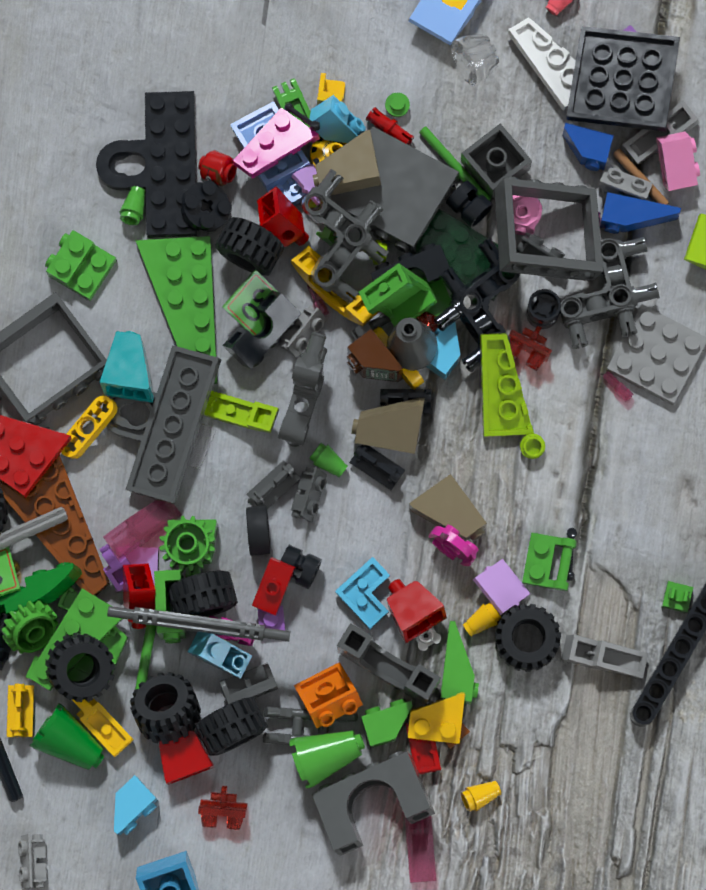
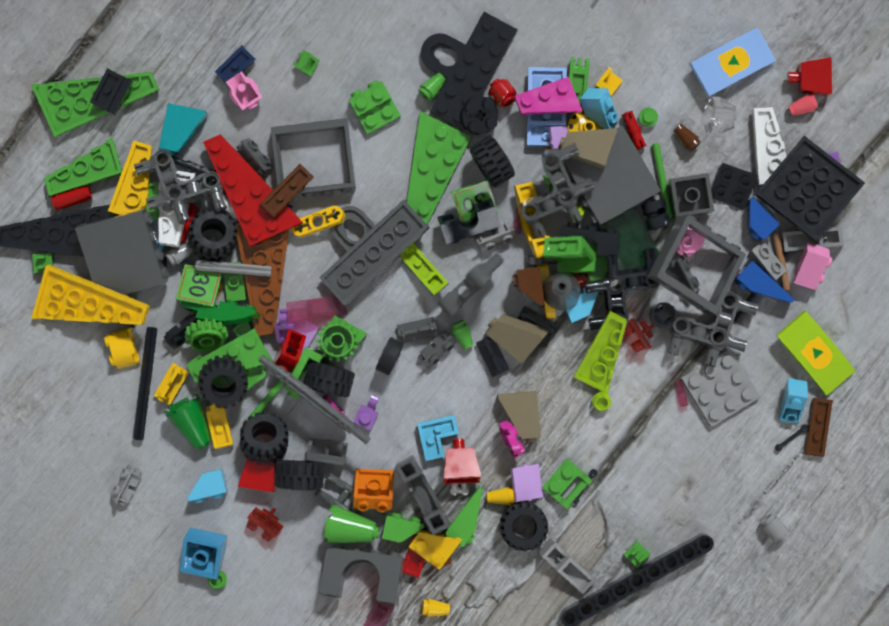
camera: 30 degrees right, 10 degrees up
teal slope [100,331,154,403] -> none
medium azure slope [187,632,252,679] -> none
red plate [252,557,295,616] -> none
red torso [257,186,309,247] -> none
black wheel [280,544,322,589] -> none
black hinge [284,103,320,131] -> none
none -> bright green plate [224,262,247,301]
none -> reddish brown tile [260,164,314,219]
none -> reddish brown cone [673,124,701,152]
none -> black hinge [711,162,758,210]

